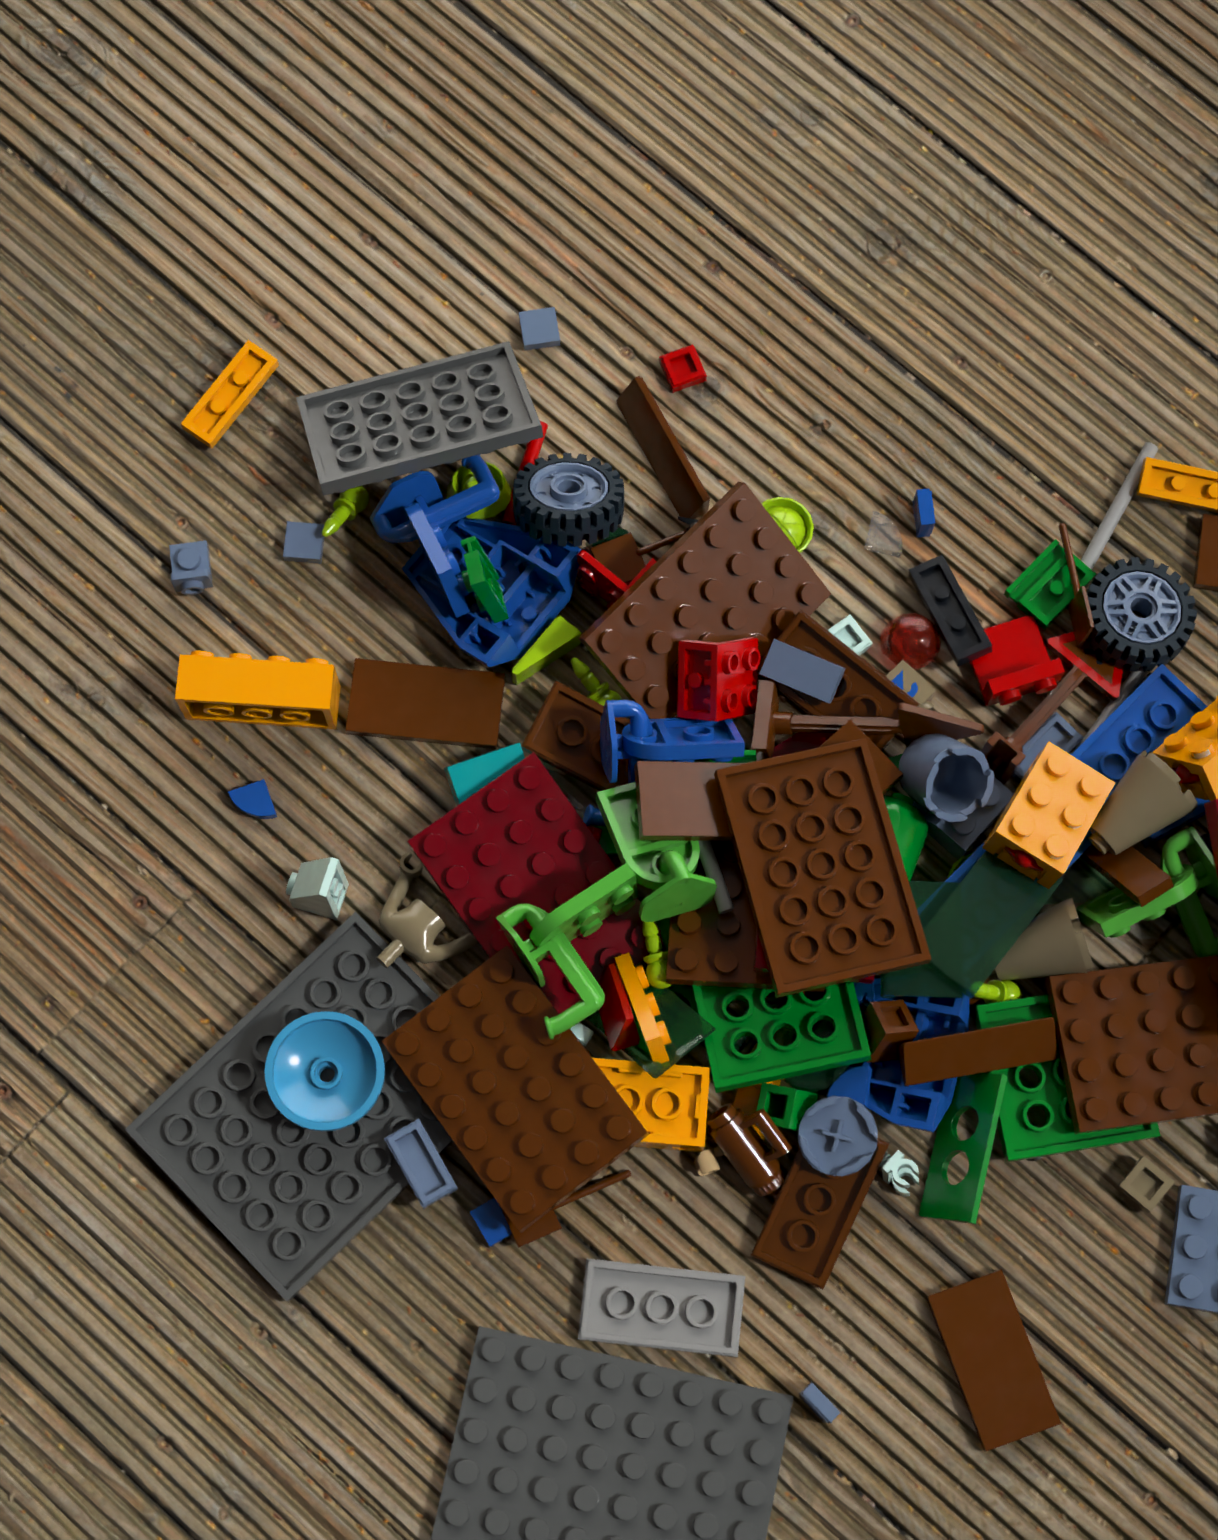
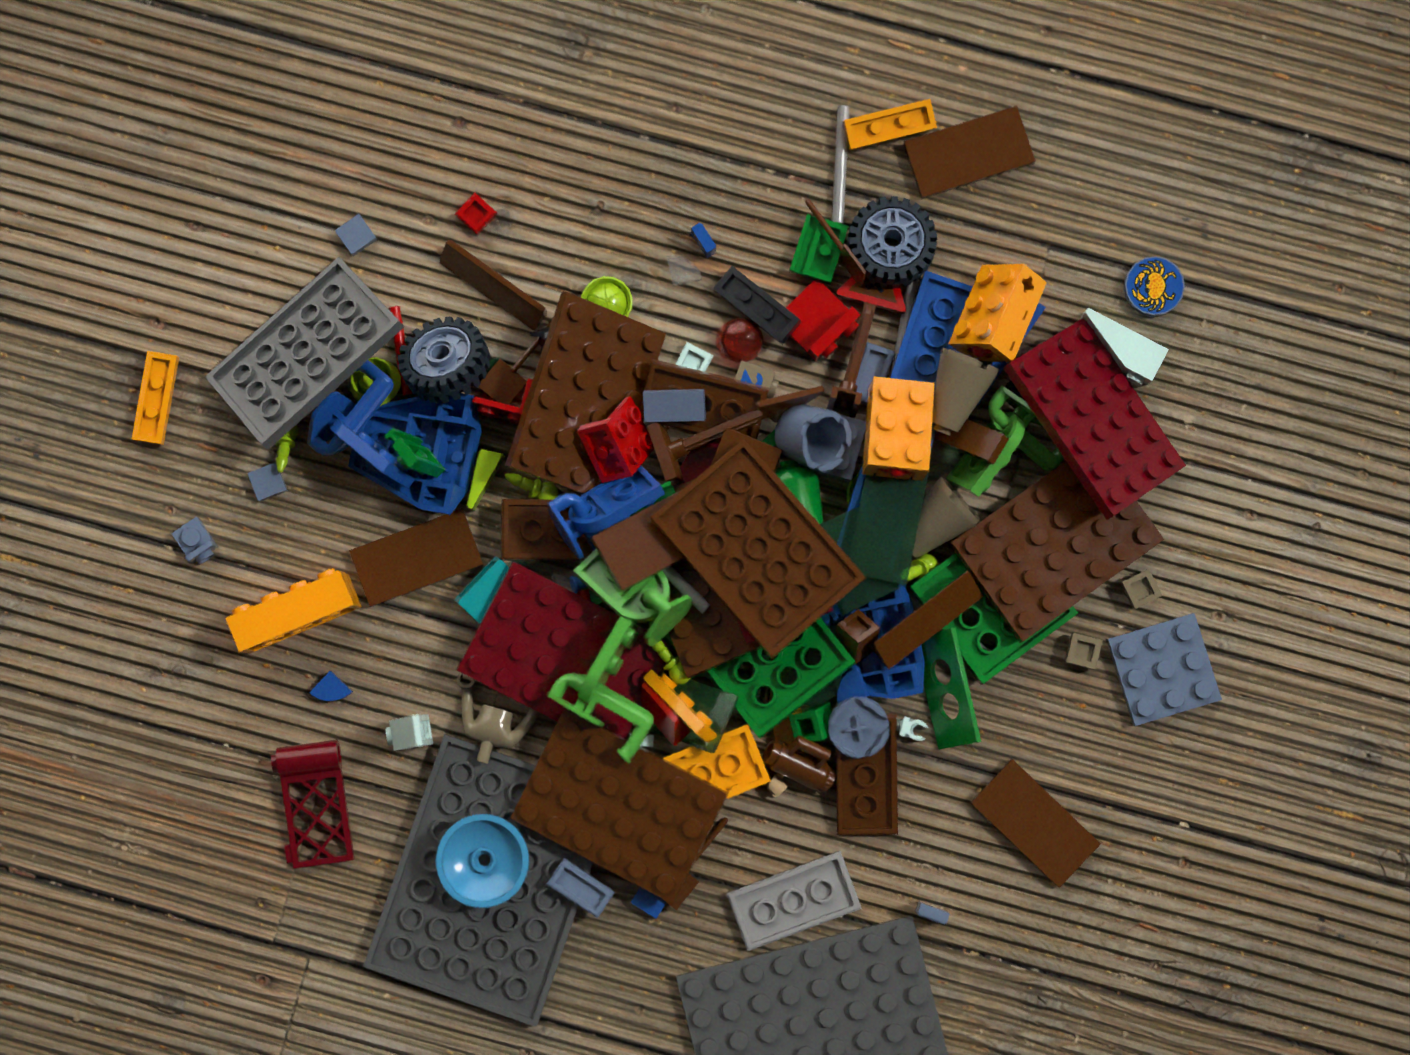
camera: 25 degrees left, 10 degrees up
none -> dark red piece [271,740,355,869]

